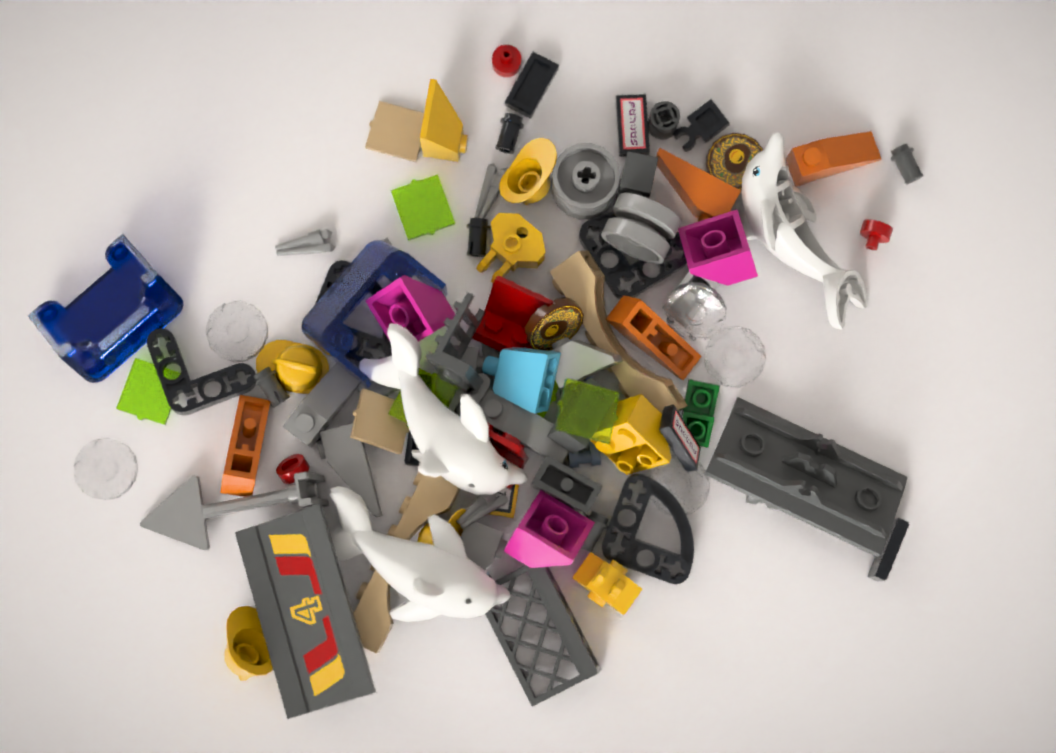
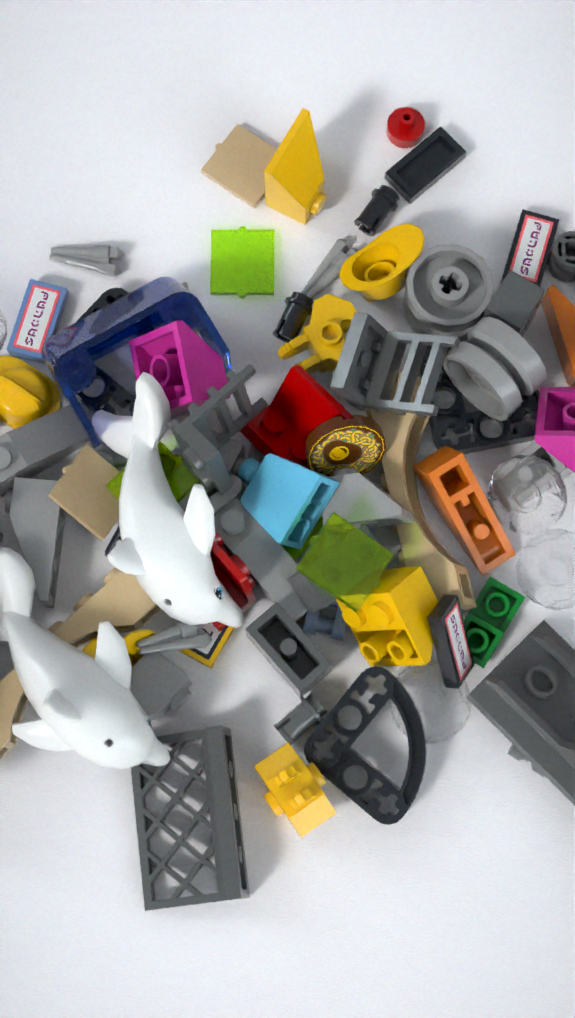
camera: 25 degrees right, 5 degrees down
dark pink slope [504,490,595,568] -> none
none -> tile [6,279,69,364]
none -> dark grey plate [330,312,460,418]

